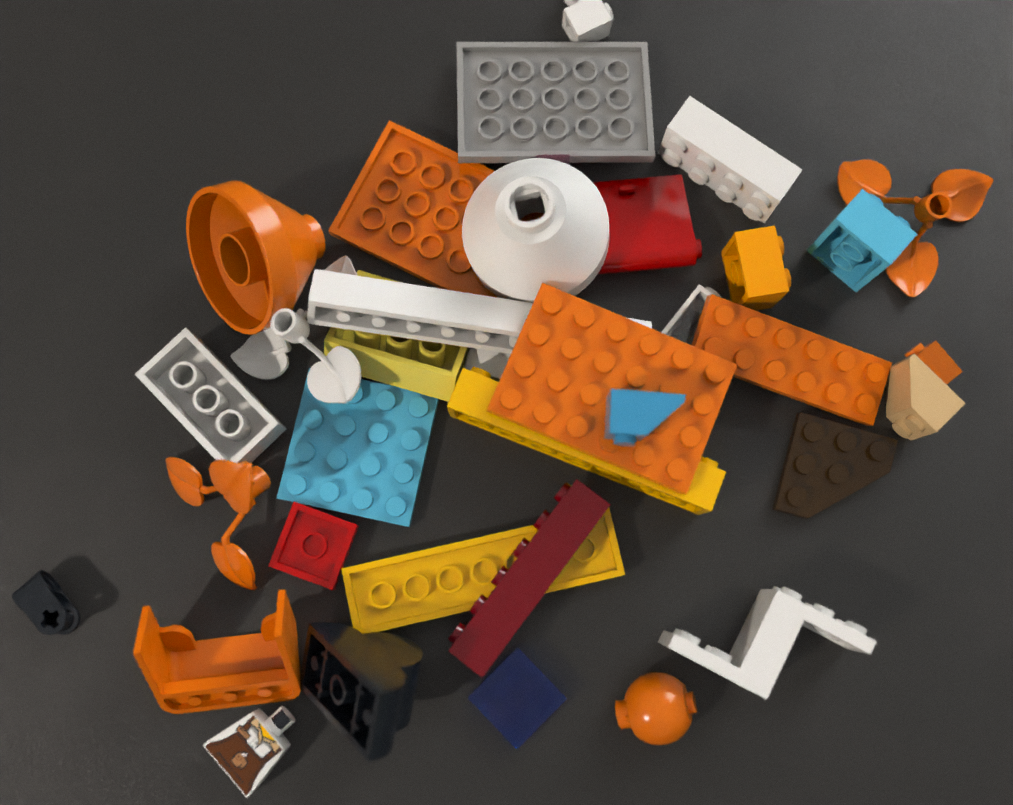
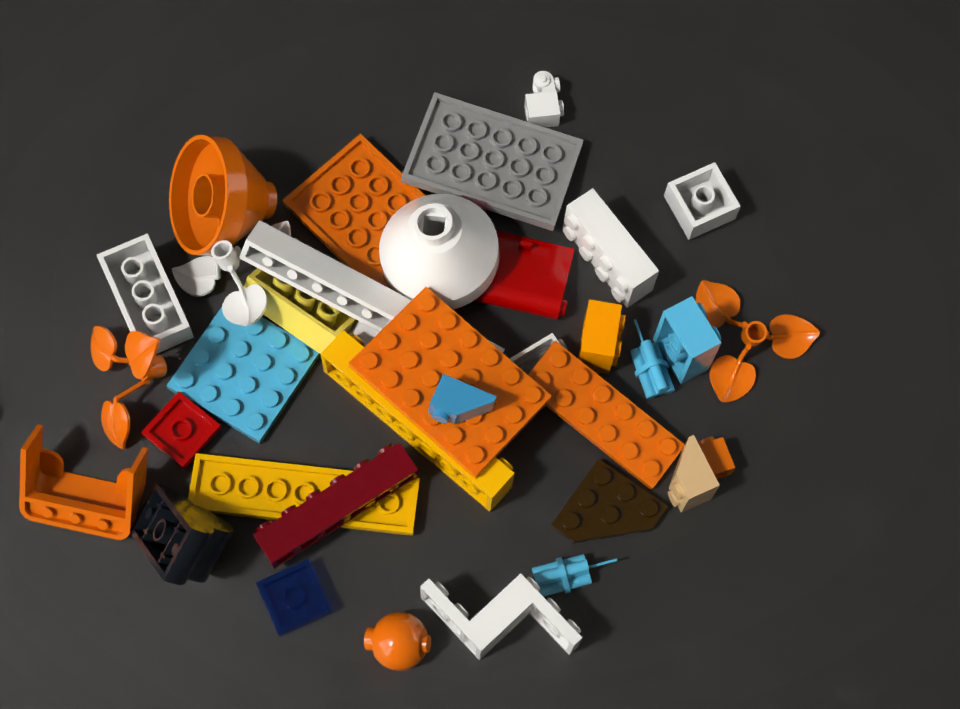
camera: 15 degrees right, 10 degrees down
torso [203,706,295,797] -> none
none -> medium azure piece [532,554,617,597]
none -> medium azure piece [630,319,675,400]
none -> white brick [664,162,741,240]

